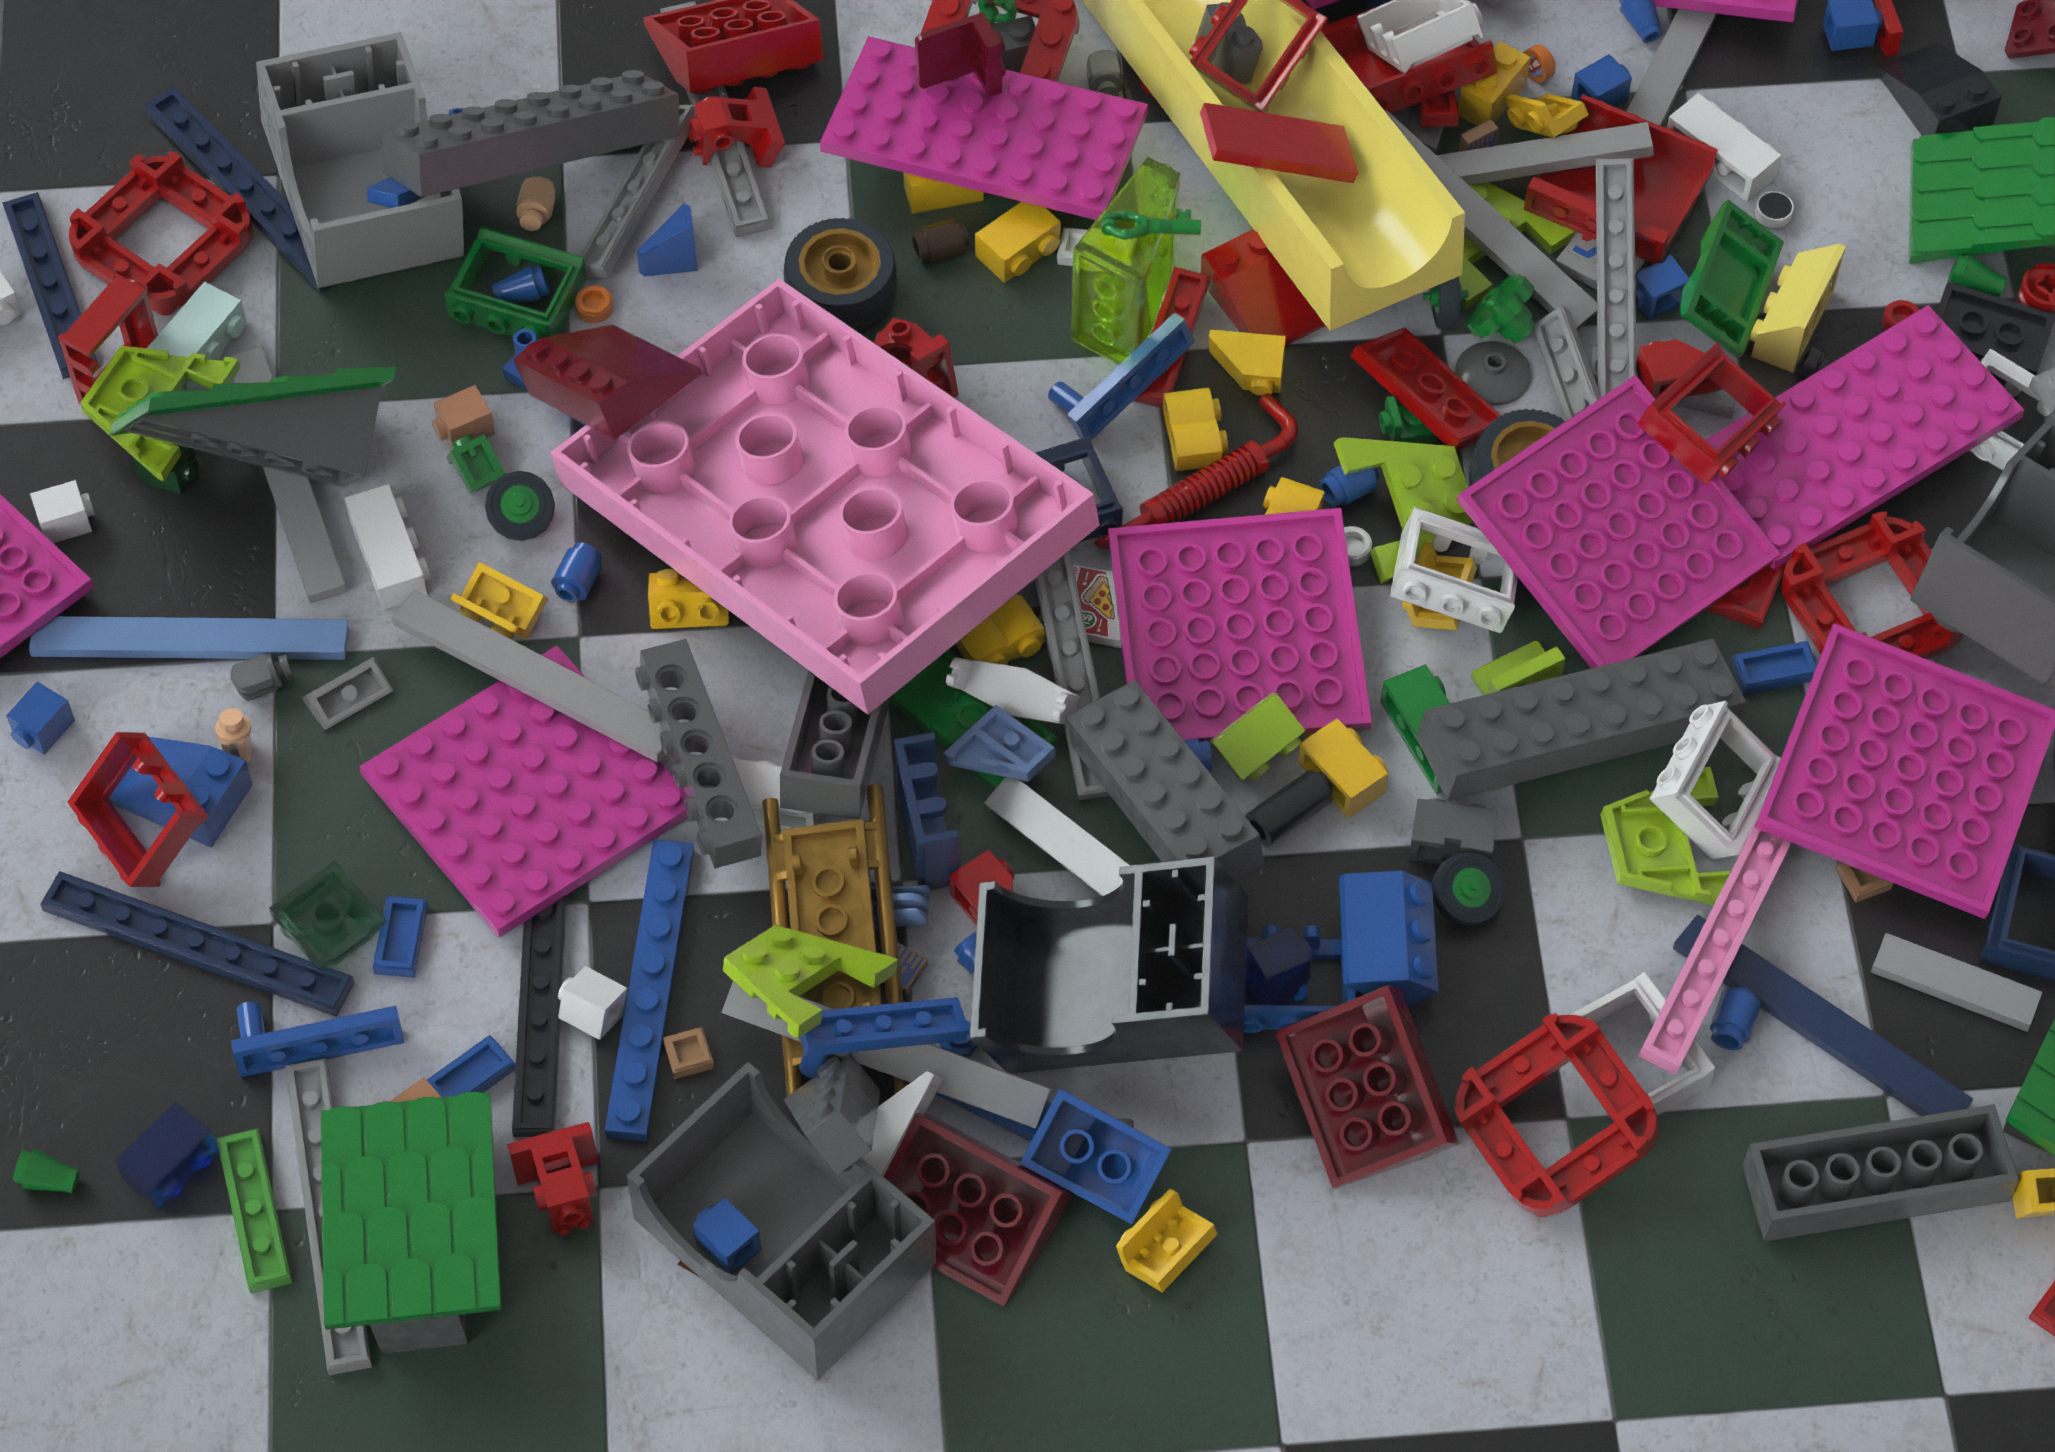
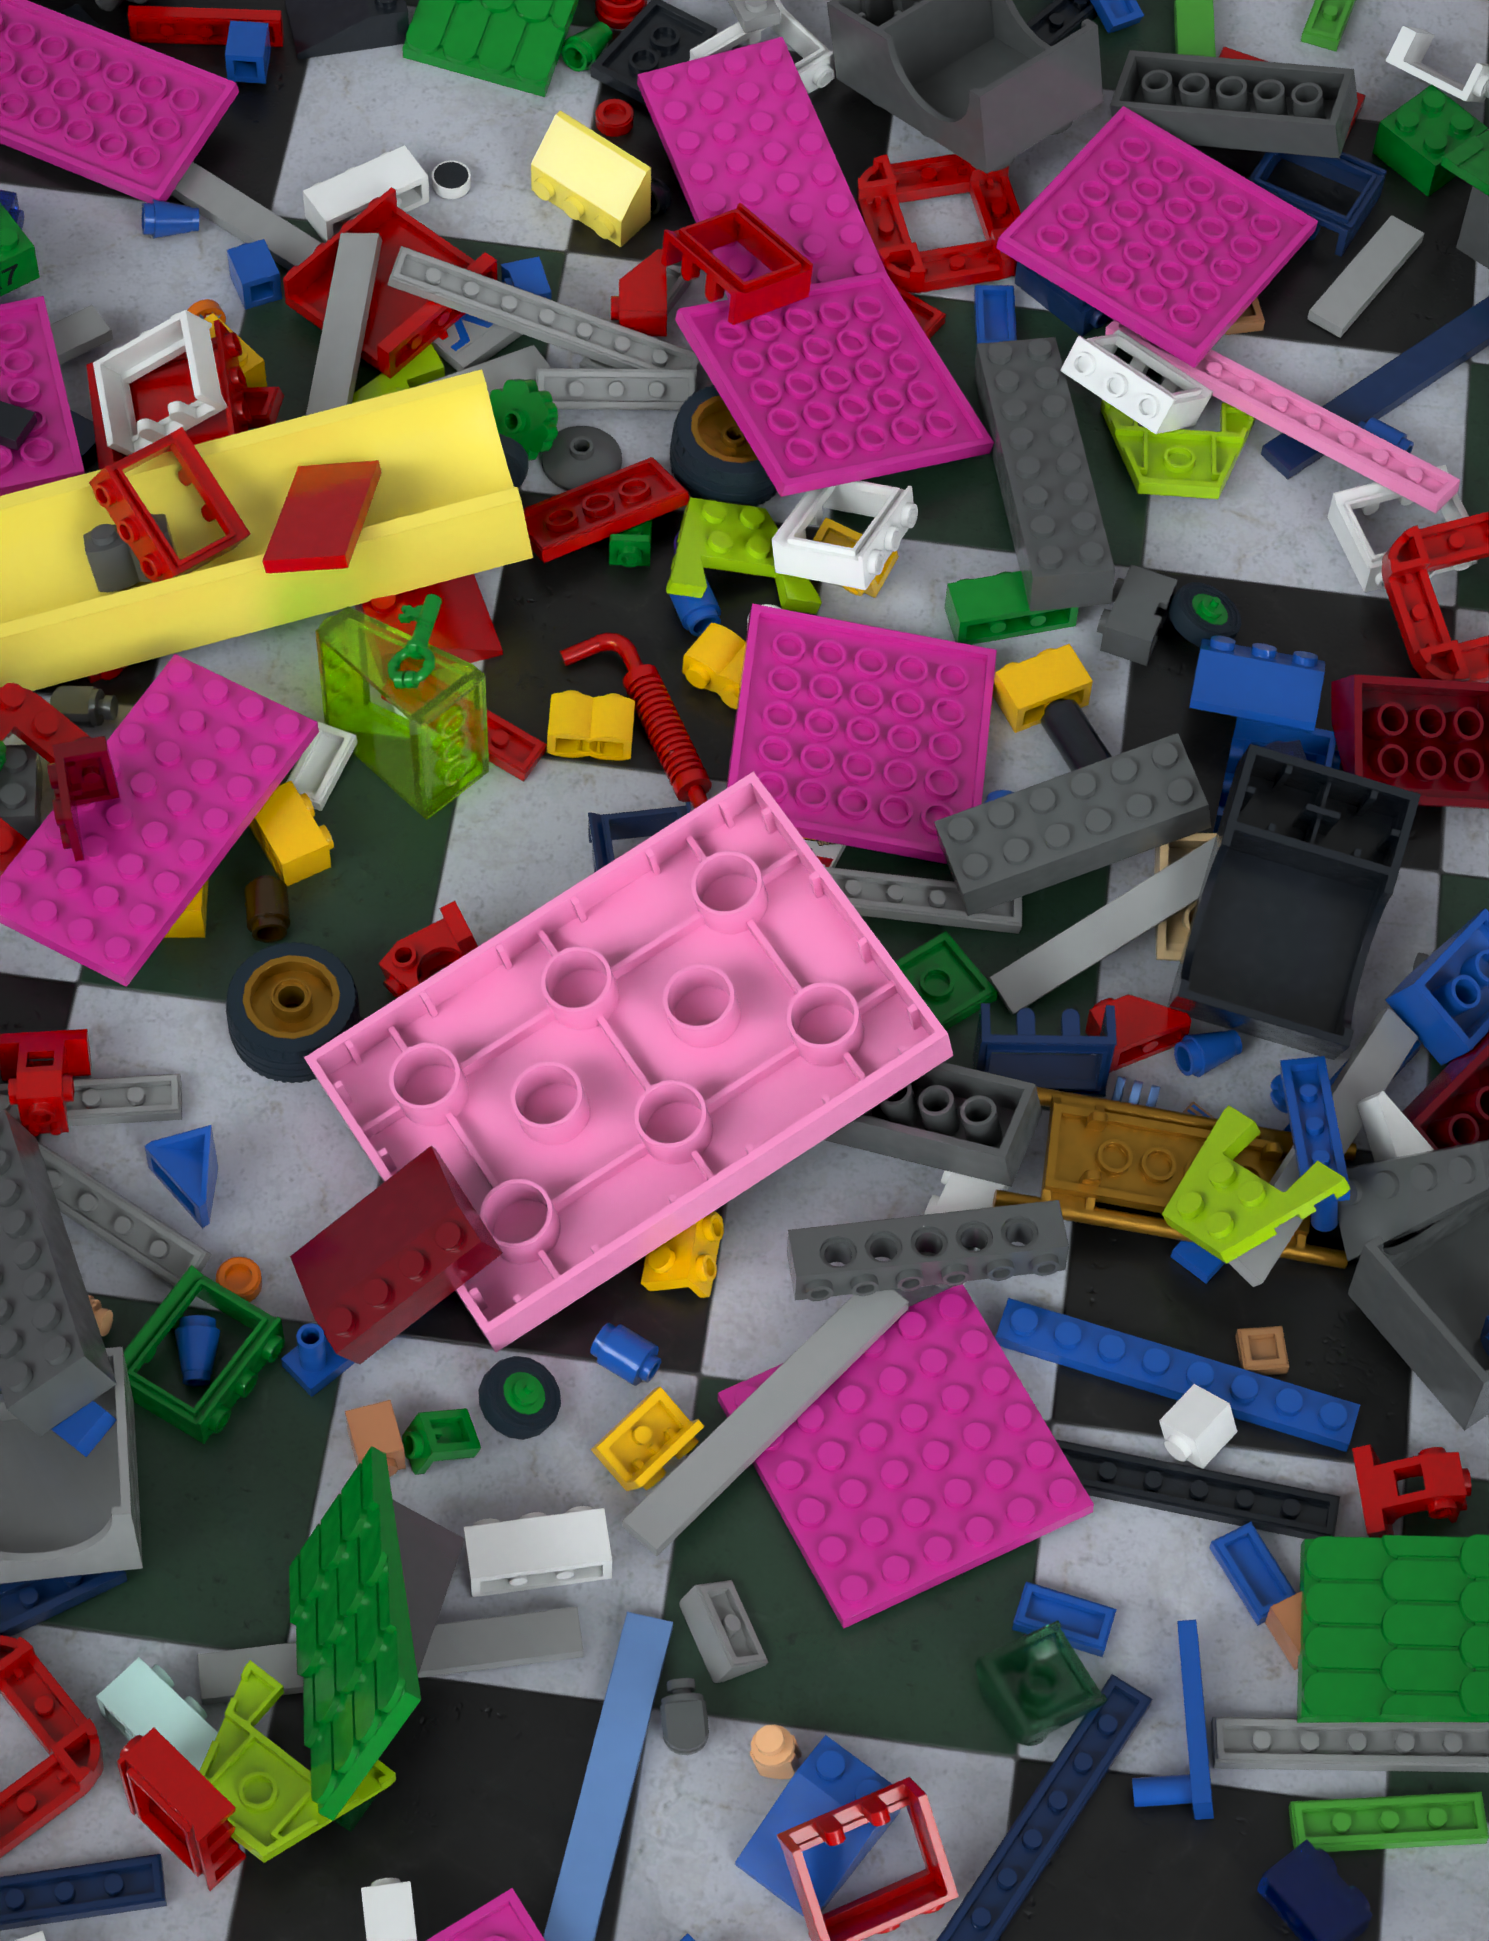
camera: 80 degrees left, 0 degrees up
medium blue wing [943,705,1056,782] -> none
white piece [946,657,1080,724] -> none
blue piece [1048,312,1195,440] -> none
yellow slope [1209,329,1286,395] -> none
lime brick [1209,692,1305,781] -> none
medium nougat tile [1459,120,1499,152] -> none
lime panel [1471,641,1566,695] -> none
yellow bracket [1504,93,1589,138] -> none
green slope [1680,200,1784,358] -> none

